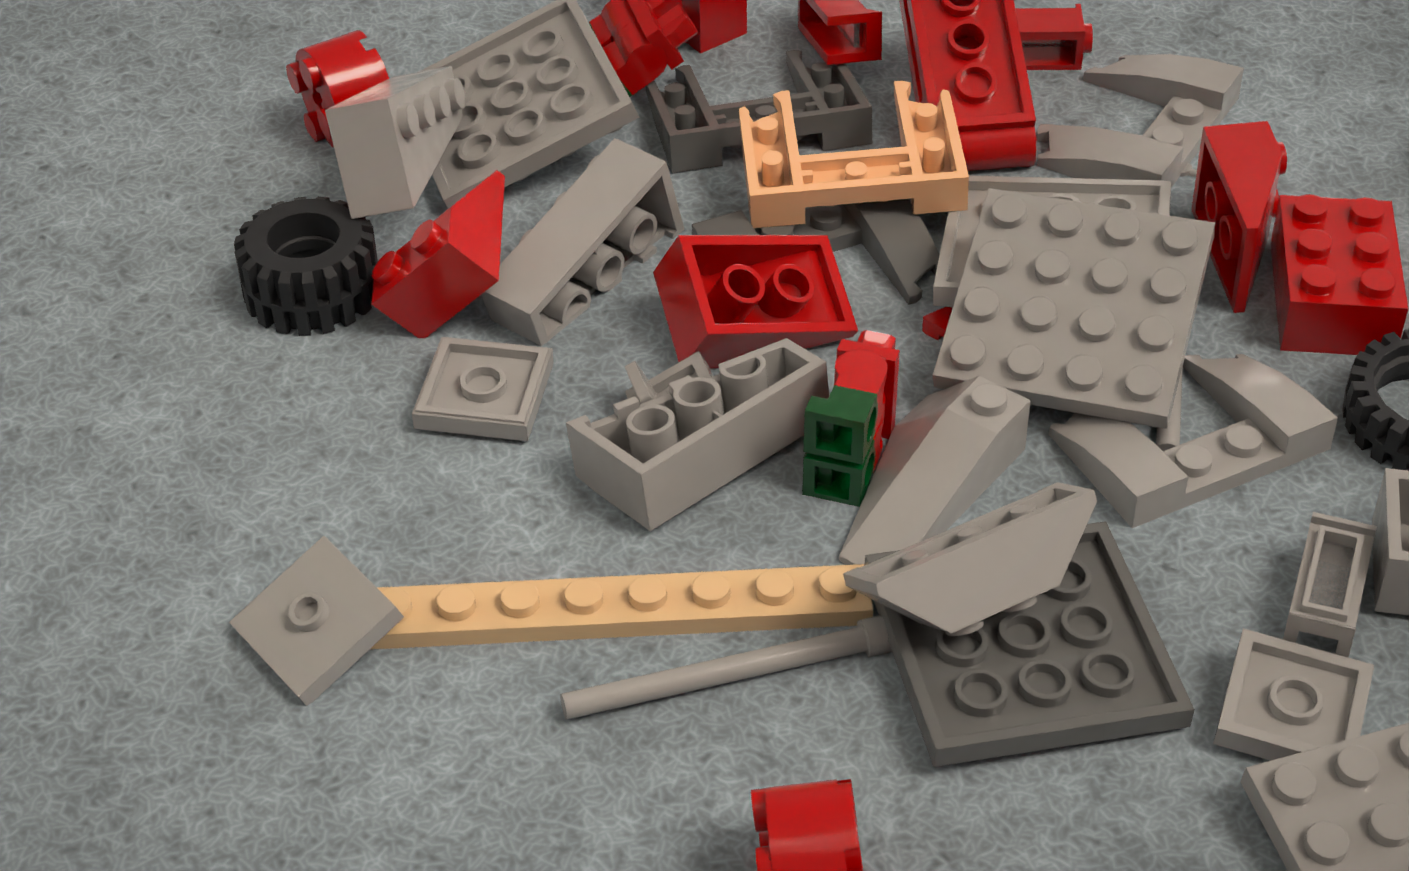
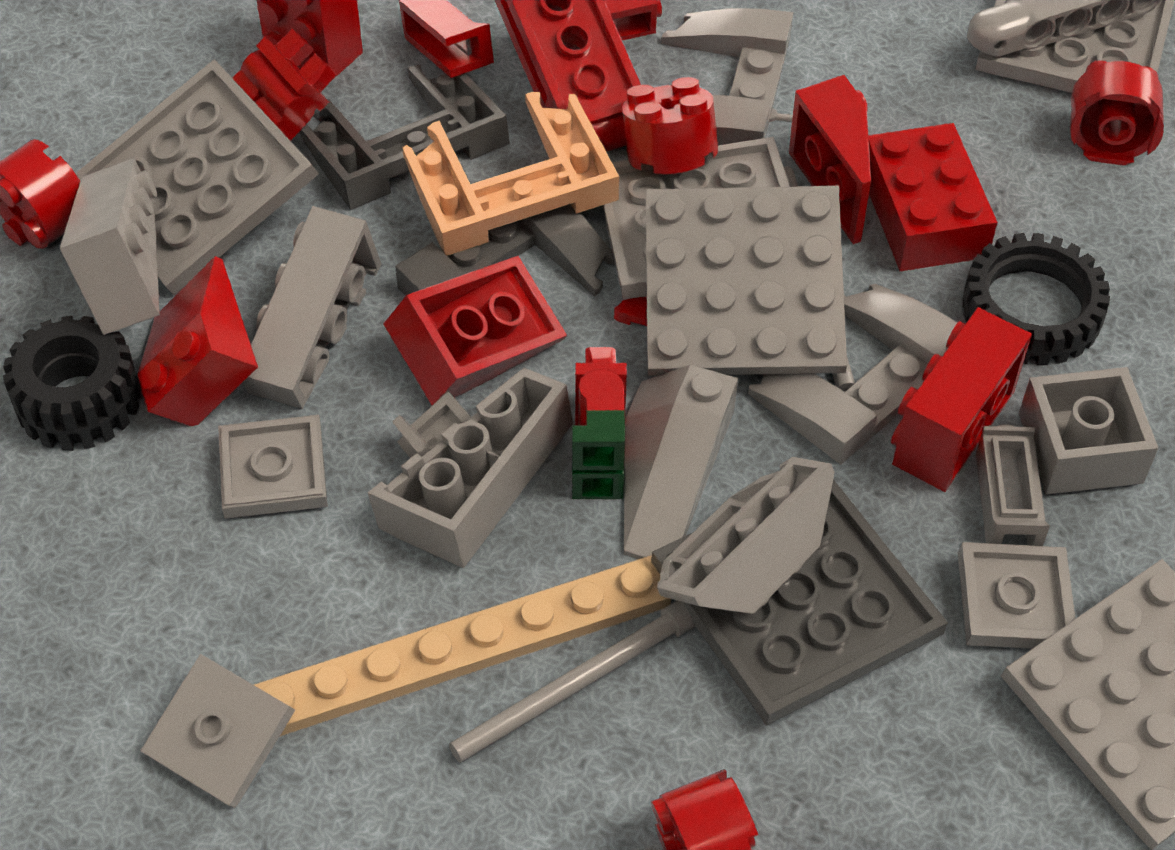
camera: 20 degrees left, 10 degrees up
none -> red brick [622,77,718,174]
none -> red brick [891,307,1032,492]

